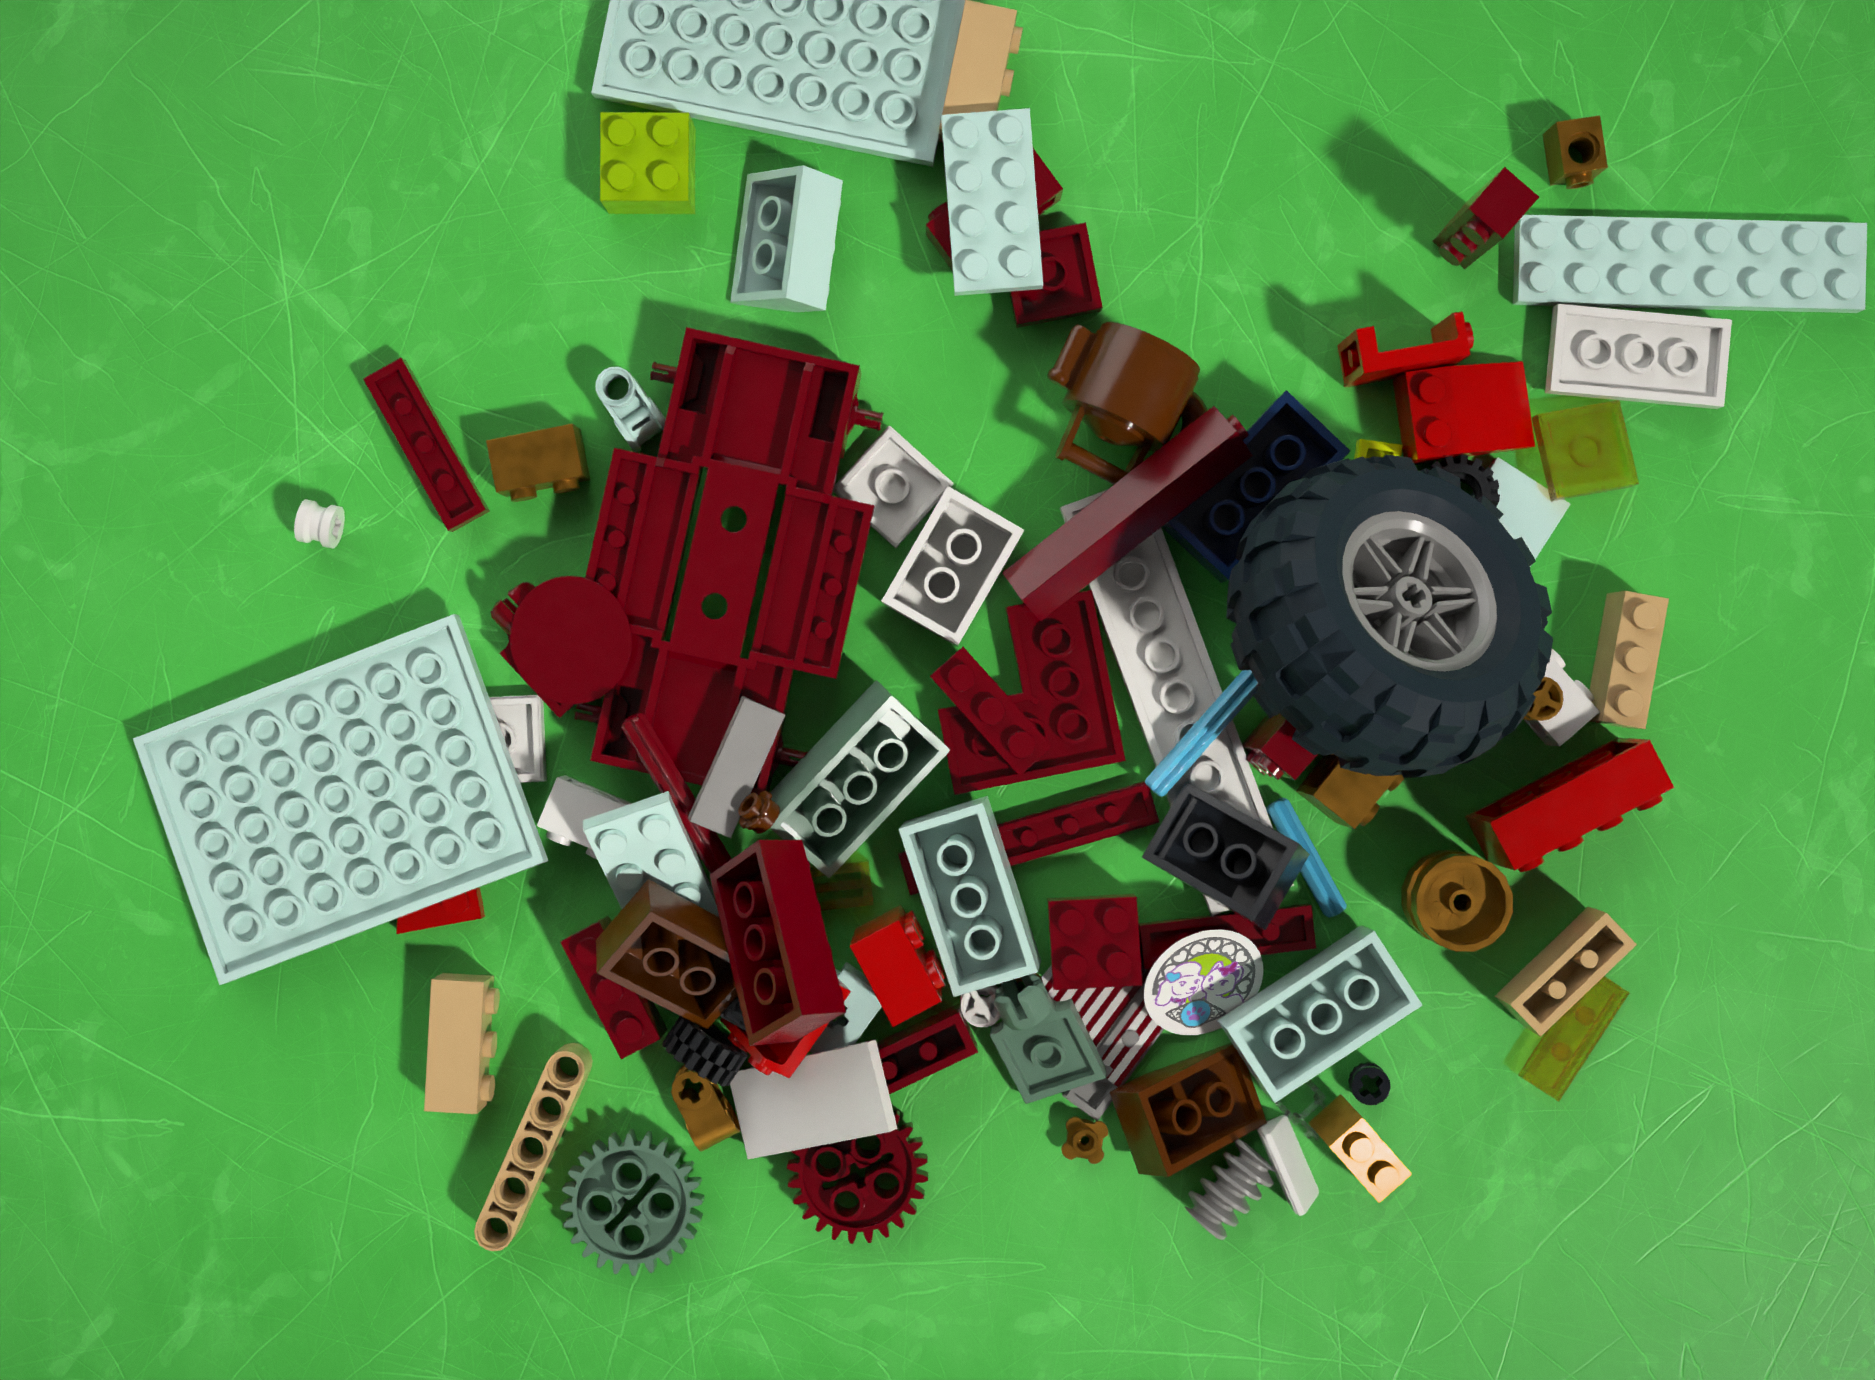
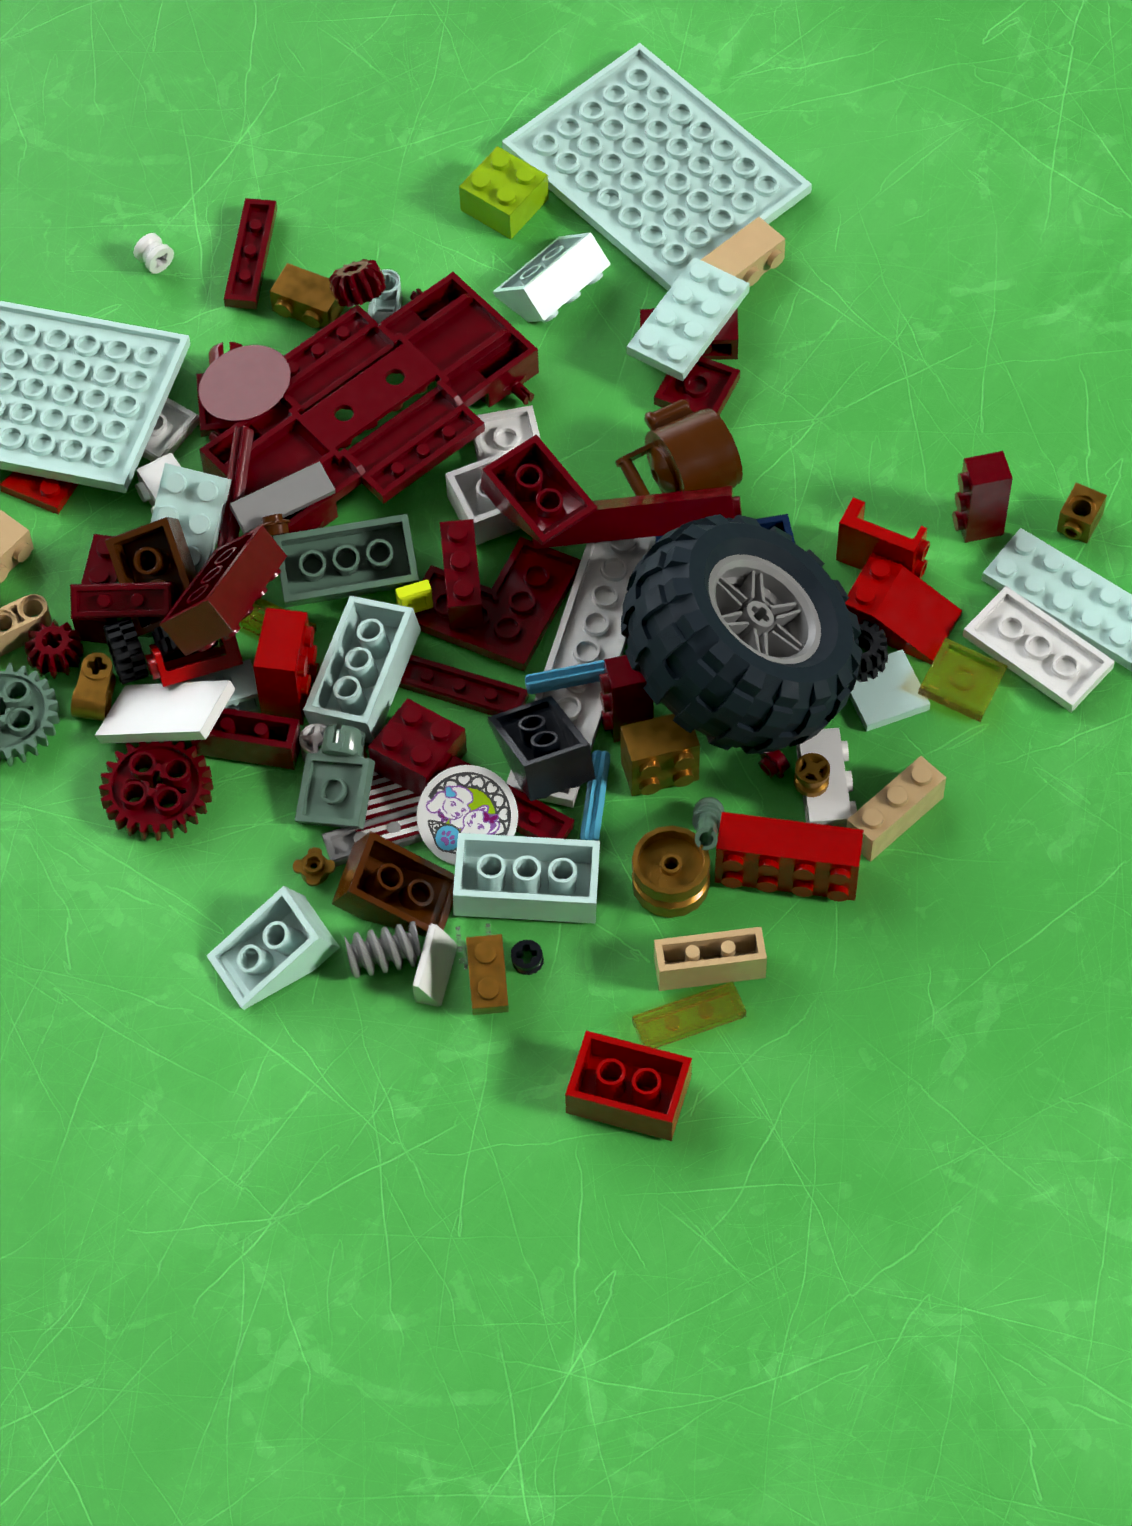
camera: 35 degrees right, 30 degrees down
none -> dark red gear [25,619,84,679]
none -> dark red tile [70,582,174,619]
none -> light aqua slope [207,886,340,1010]
none -> dark red gear [329,259,386,307]
none -> neon yellow tile [395,579,433,613]
none -> dark red slope [481,434,597,546]
none -> red brick [565,1030,692,1141]
none -> sand green pin [692,797,724,850]

